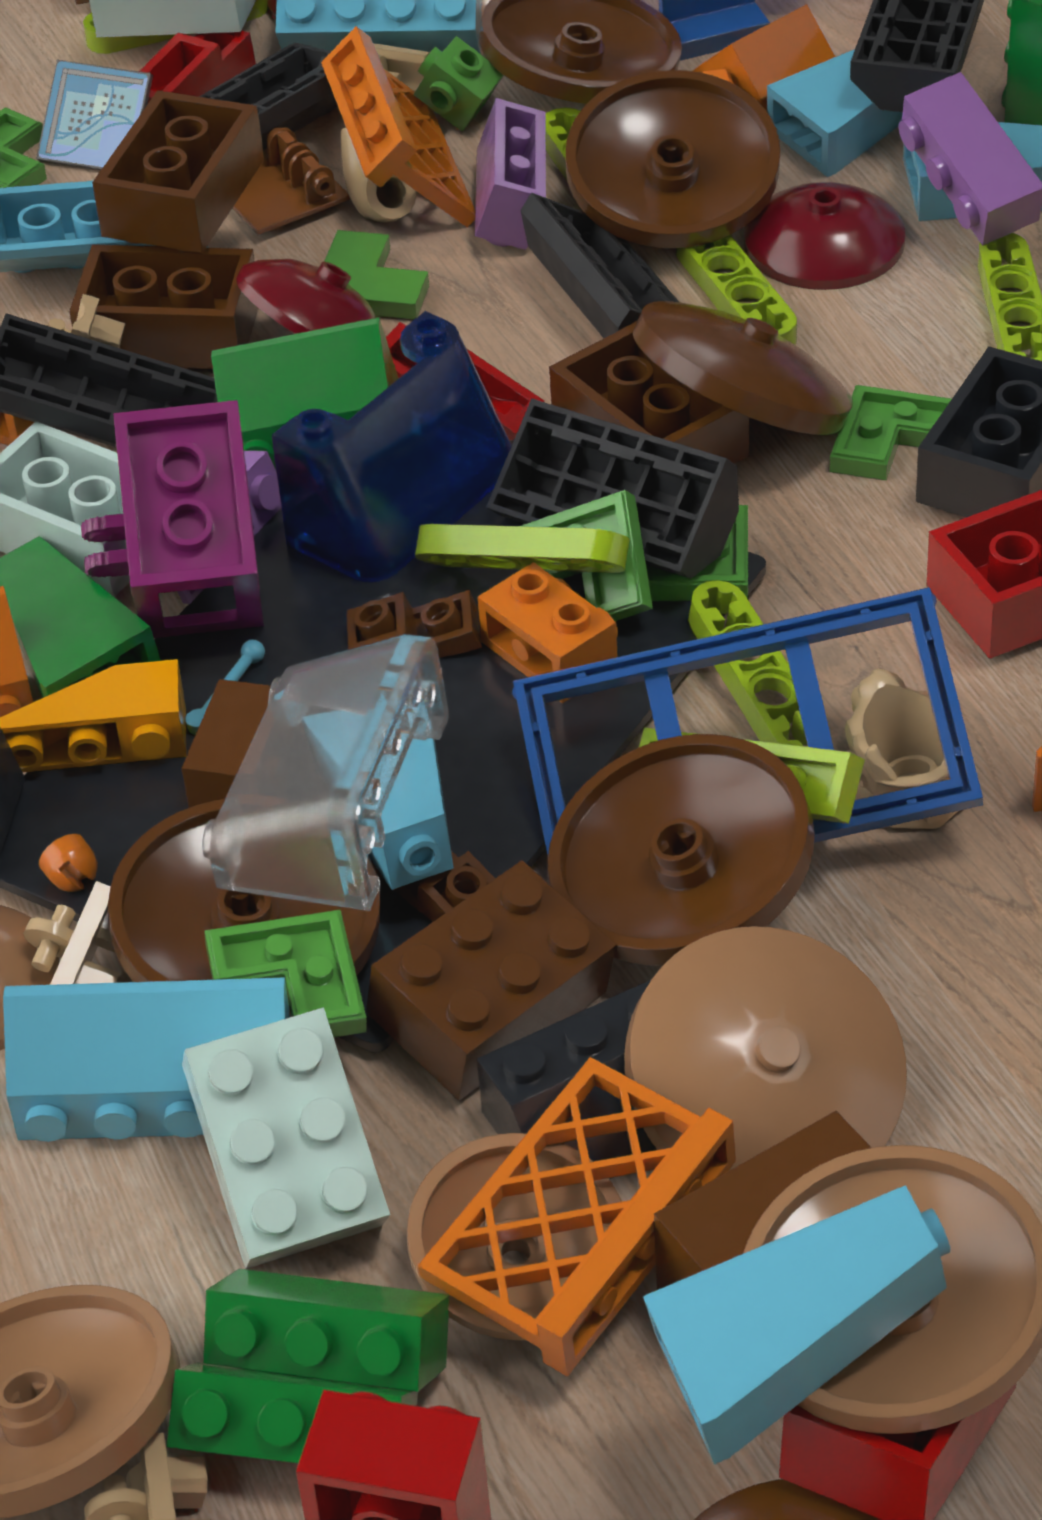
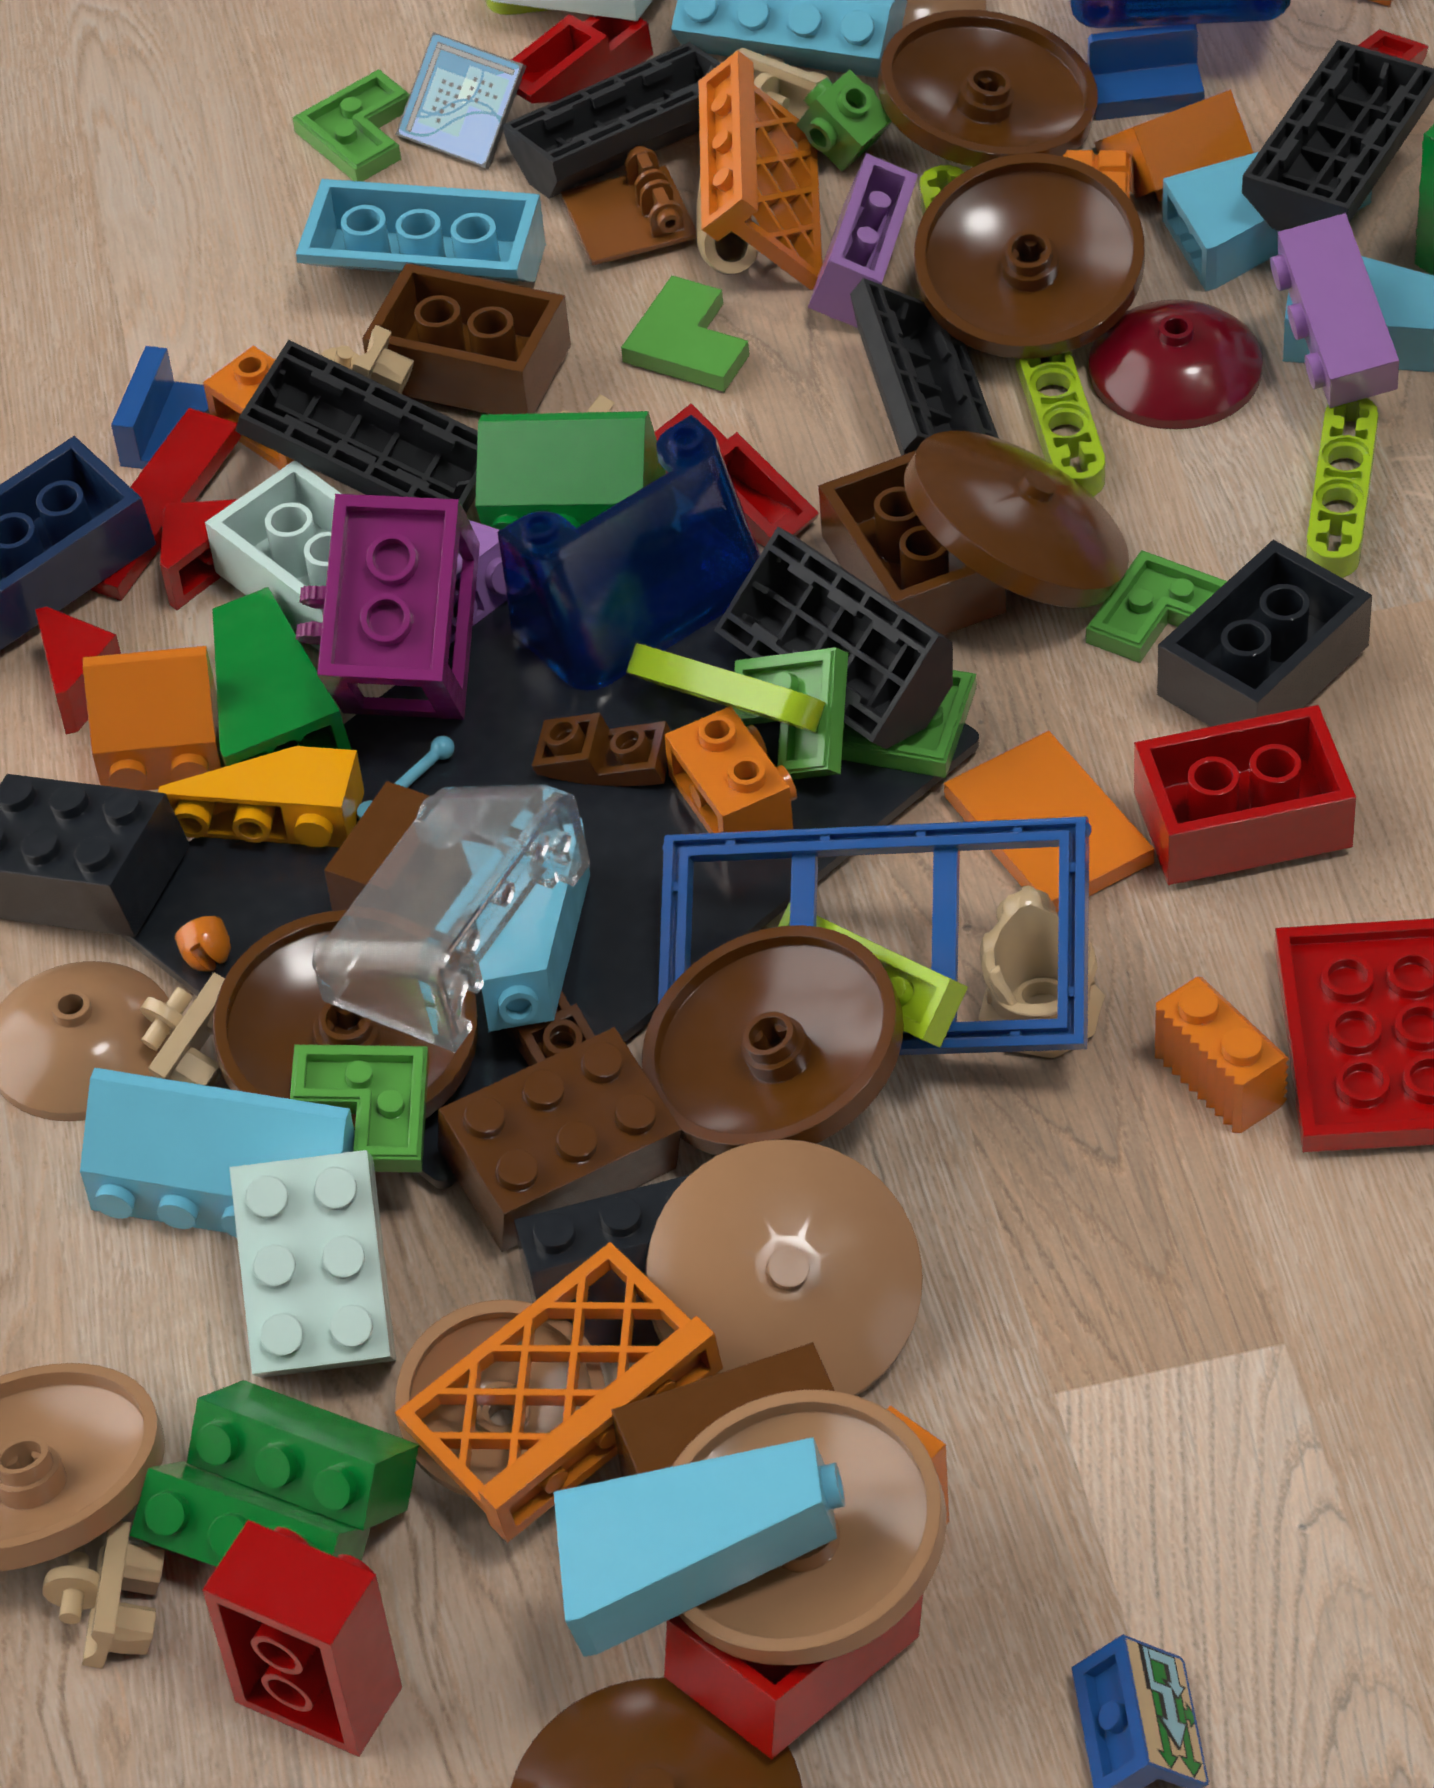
camera: 15 degrees right, 5 degrees up
reddish brown brick [92,91,264,253] -> none
dark red dish [236,259,386,337] -> none
lime beam [688,580,808,747] -> none
none -> orange tile [944,730,1154,913]

